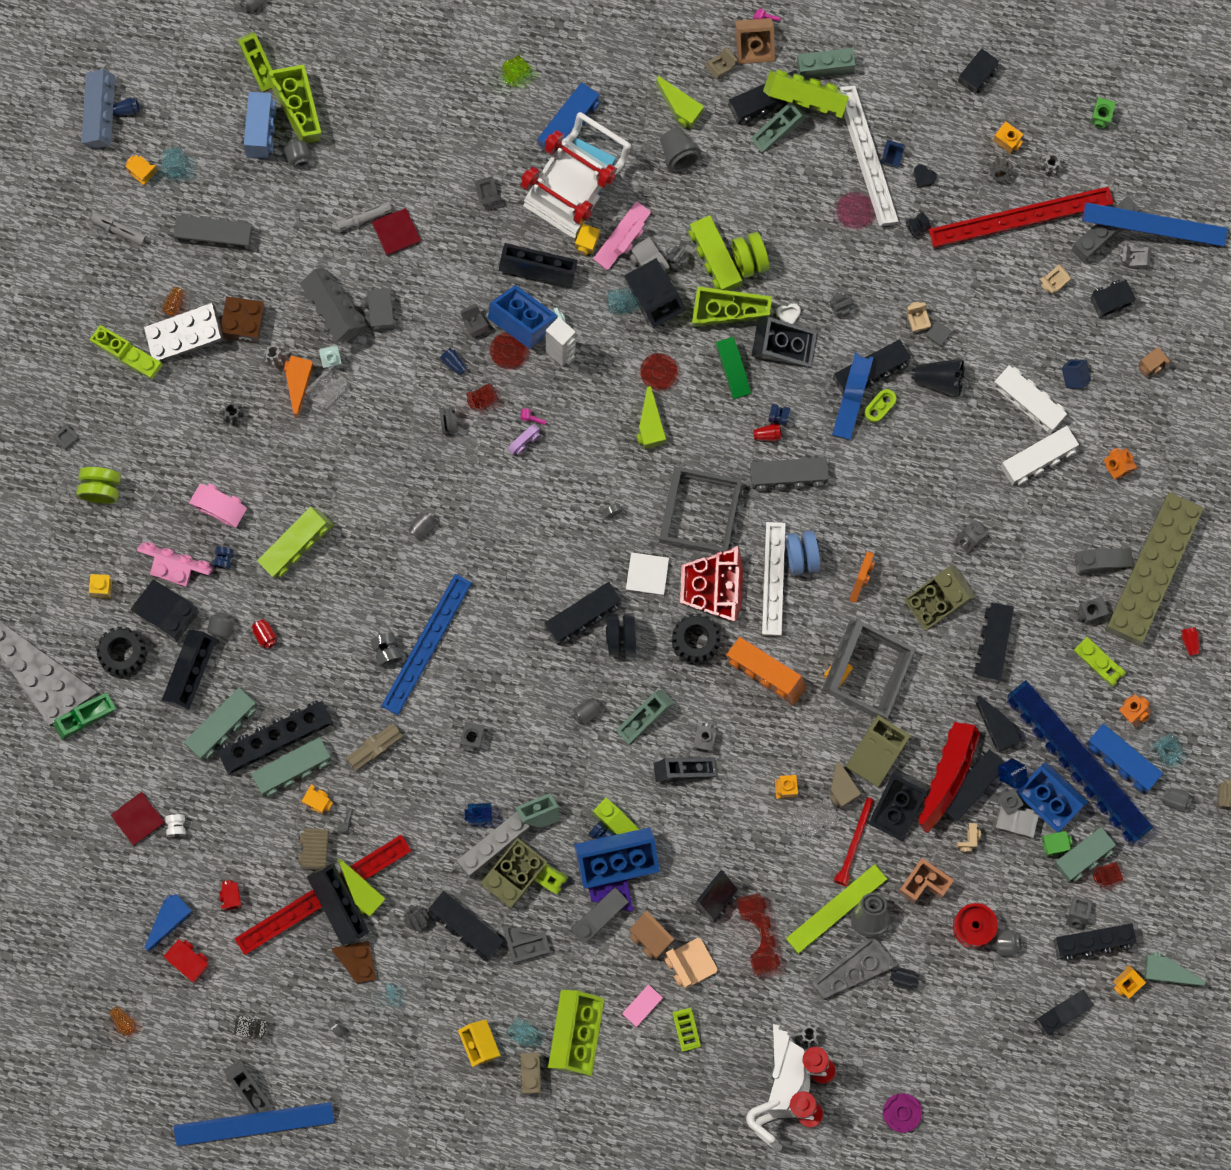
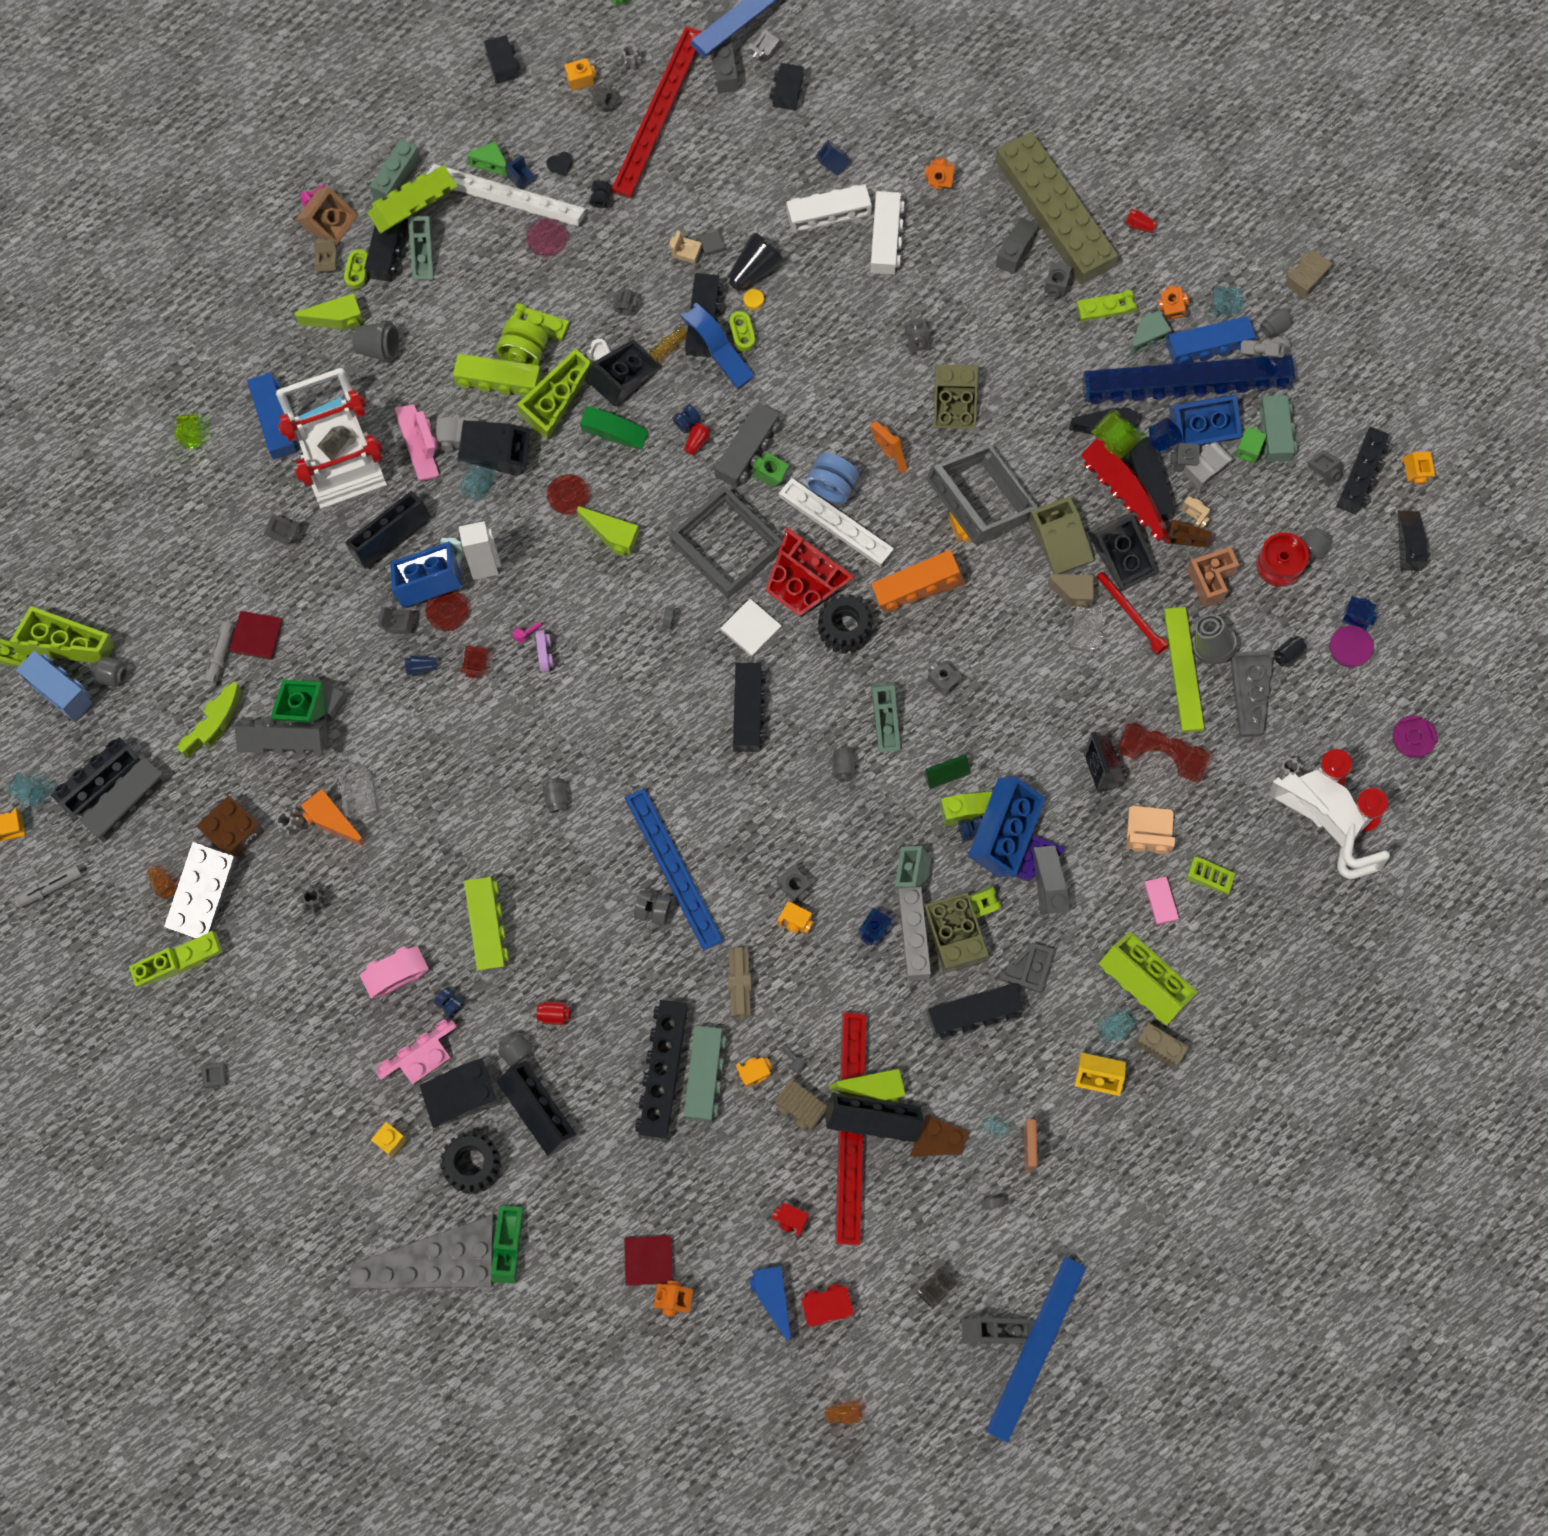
camera: 50 degrees left, 5 degrees down
lime wheel [76,467,121,504] -> none
white wheel [165,814,186,837] -> none
sand green brick [184,688,257,761] -> none
light aqua bracket [319,345,342,368] -> none
dark grey gear [403,905,429,932] -> none
dark grey wheel [439,406,458,434] -> none
yellow brick [575,224,600,255] -> none
black wheel [606,613,636,657] -> none
medium nougat slope [629,911,674,960] -> none
black slope [653,757,717,782] -> none
dark grey gear [665,245,689,270] -> none
light orange window [775,775,798,799] -> none
black brick [974,602,1014,684] -> none
tan bracket [1040,264,1073,293] -> none
clear red bracket [1093,861,1123,888] -> none
medium nougat brick [1138,347,1170,377] -> none
sand green slope [1144,953,1205,988] -> none
none -> black brick [51,737,141,818]
none -> lime slope [176,681,242,759]
none -> green slope [270,679,326,723]
none -> clear smoke bracket [317,426,356,460]
none -> lime plate [344,249,367,289]
none -> bright green slope [467,141,508,177]
none -> lime plate [509,303,570,341]
none -> clear yellow pin [649,326,687,361]
none -> orange brick [653,1281,693,1317]
none -> yellow tile [743,289,764,310]
none -> bright green brick [752,452,789,487]
none -> light orange brick [777,901,814,934]
none -> dark green slope [924,754,970,789]
none -> nougat tile [1023,1119,1037,1173]
none -> clear neon green brick [1091,409,1143,459]
none -> sand green slope [1130,310,1171,355]
none -> reddish brown wing [1168,520,1212,548]
none -> light grey bar [1241,337,1290,358]
none -> magenta tile [1329,625,1374,668]
none -> clear blue brick [1341,596,1378,631]

